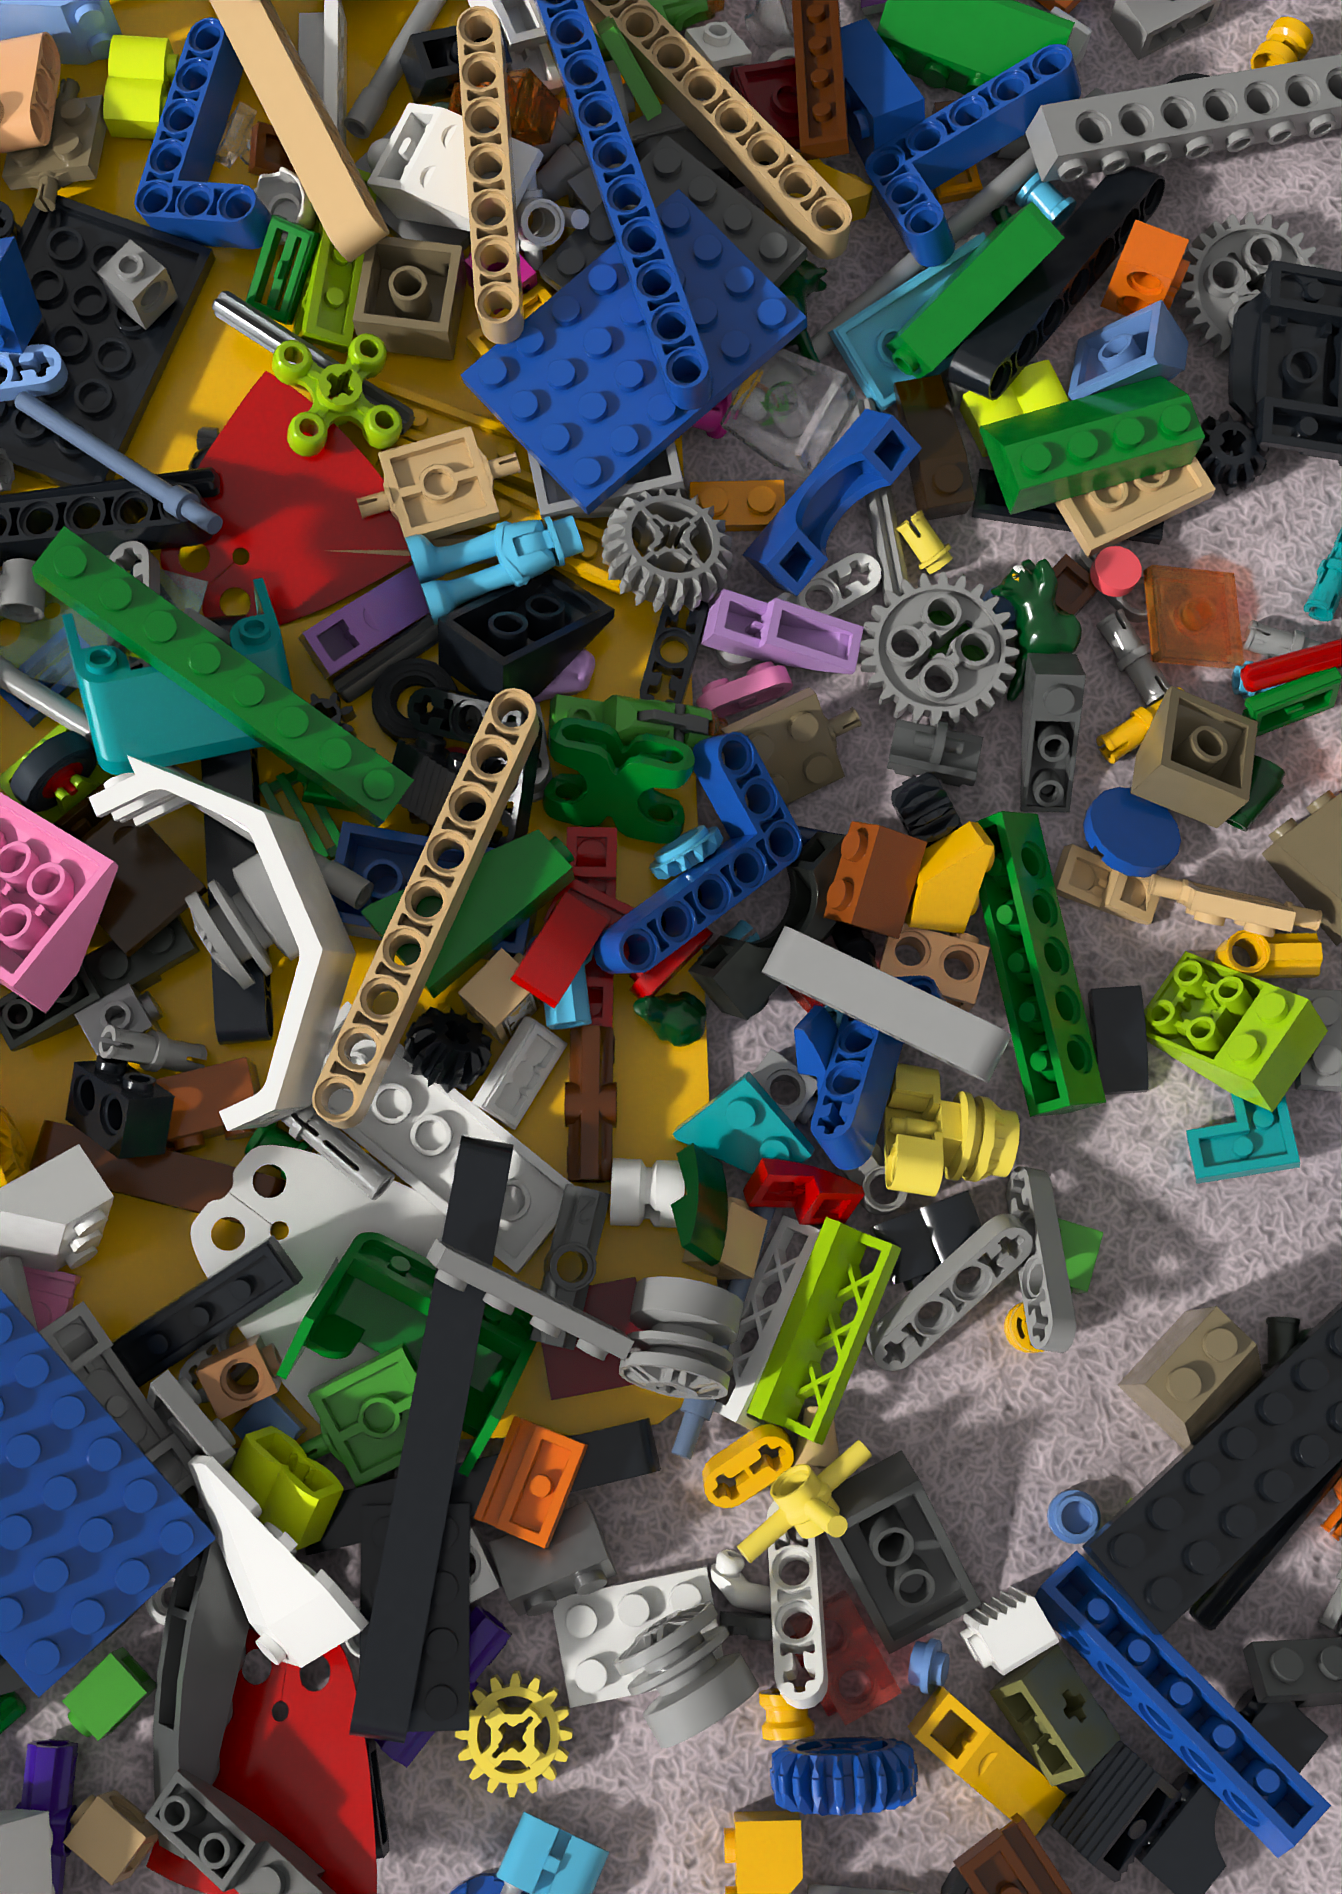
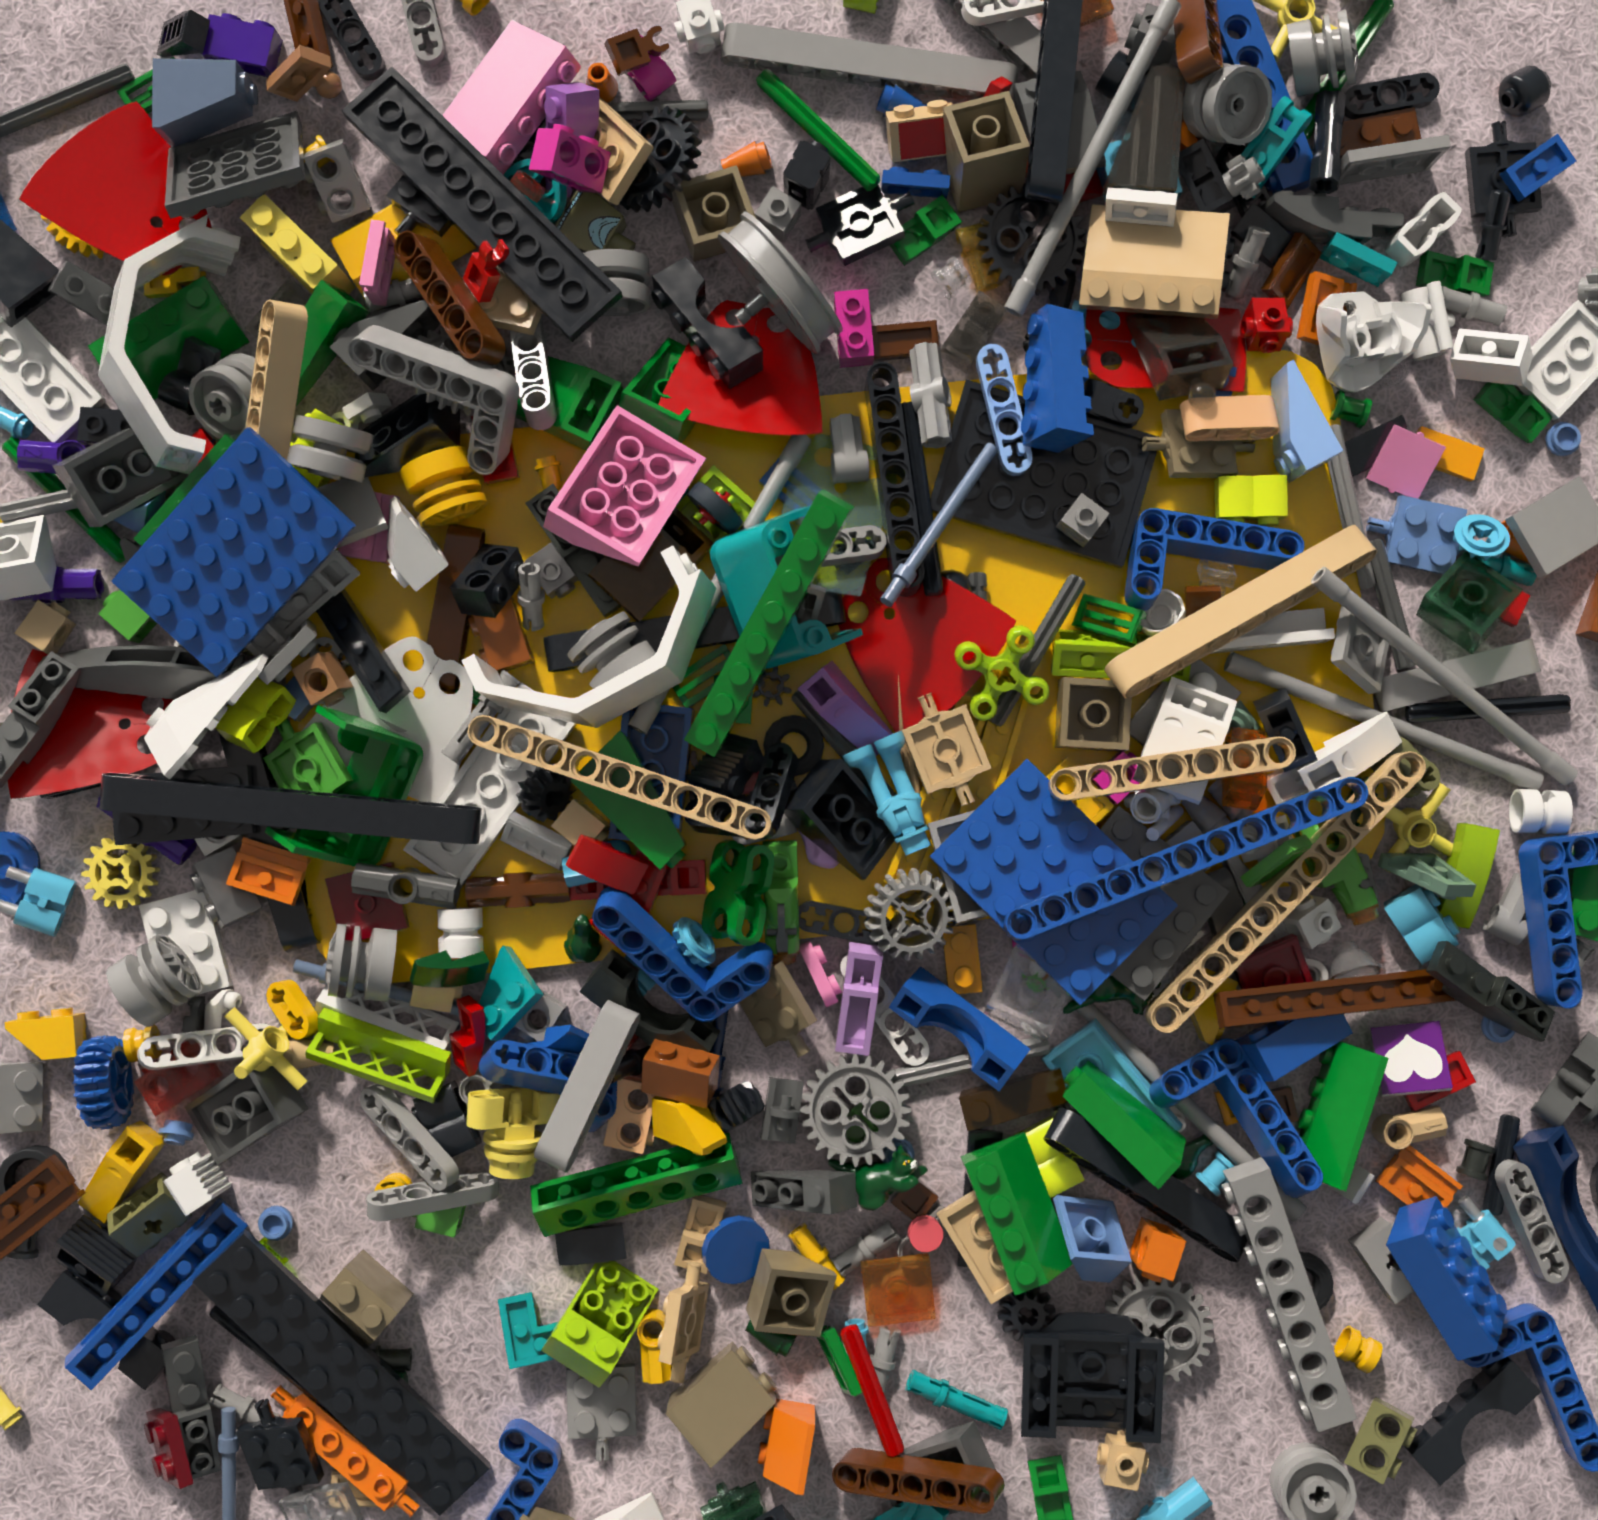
camera: 85 degrees right, 10 degrees up
light grey plate [426,1238,635,1361] -> none
light yellow pin [896,510,953,575] -> none

